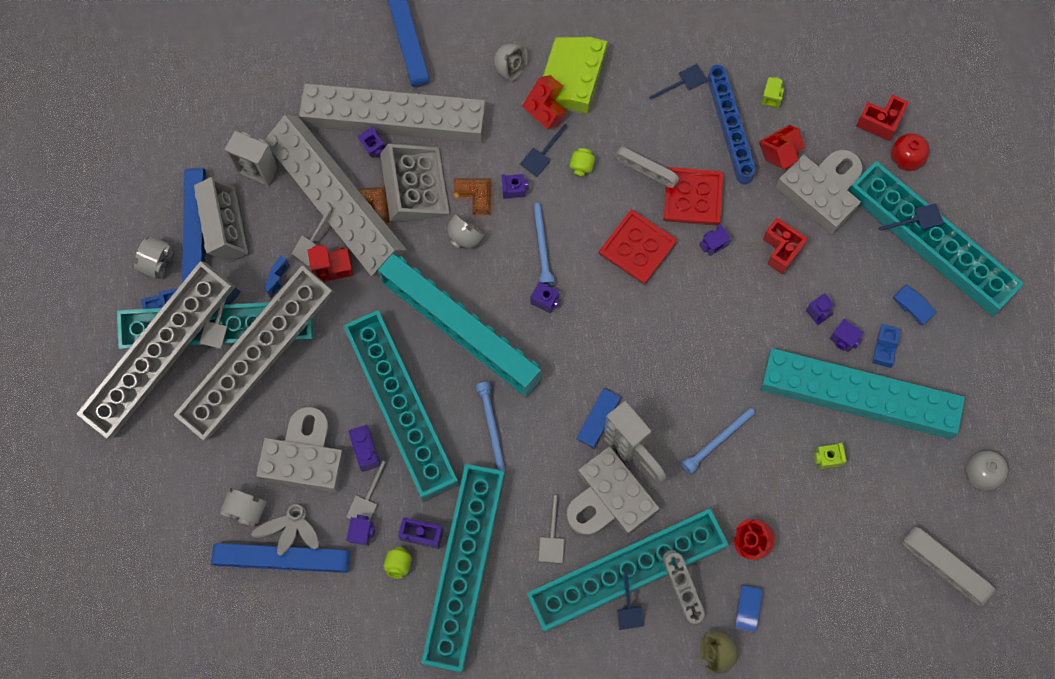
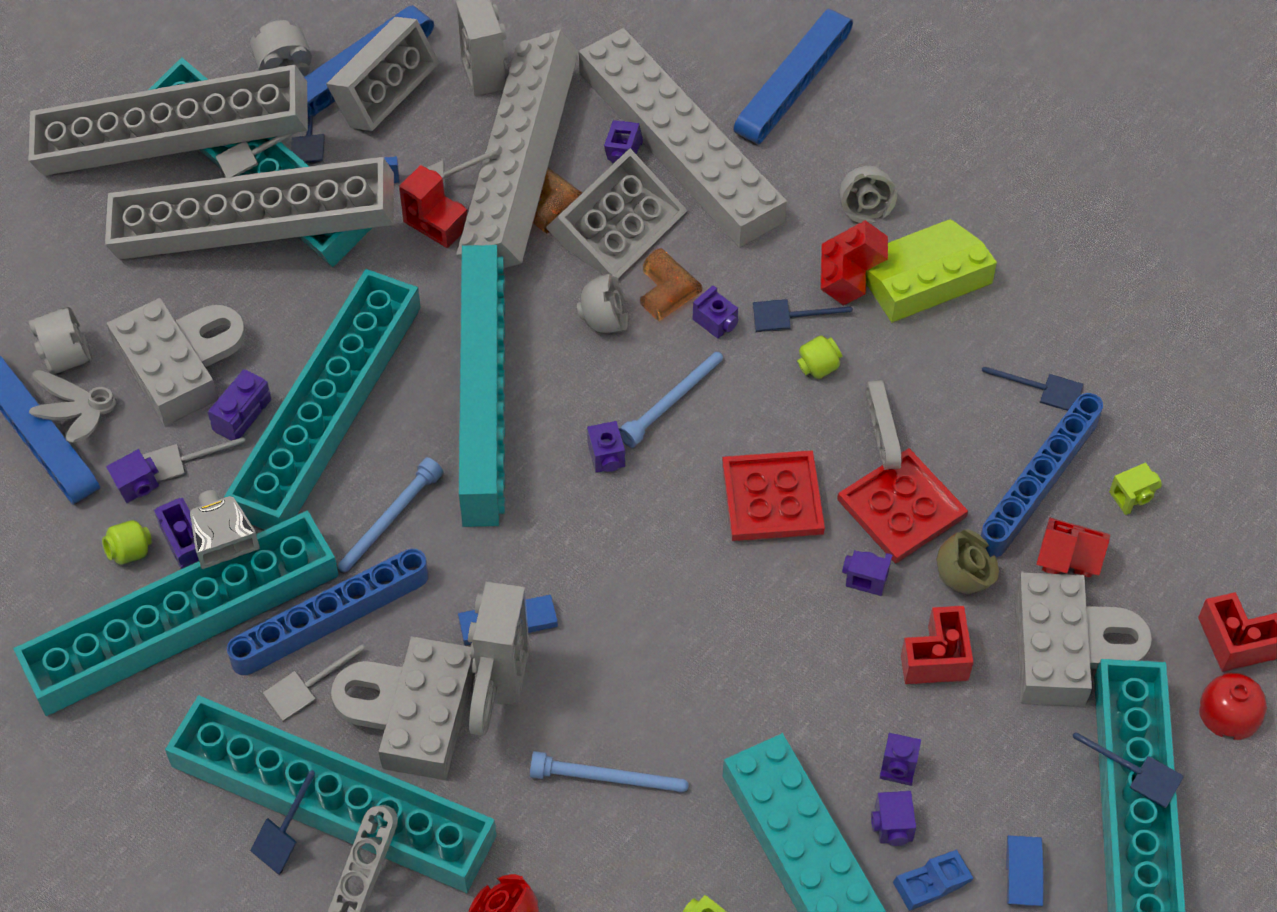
camera: 45 degrees right, 15 degrees down
none -> light grey torso [190,490,260,569]
none -> blue beam [227,548,429,675]
none -> olive cylinder [936,529,999,594]

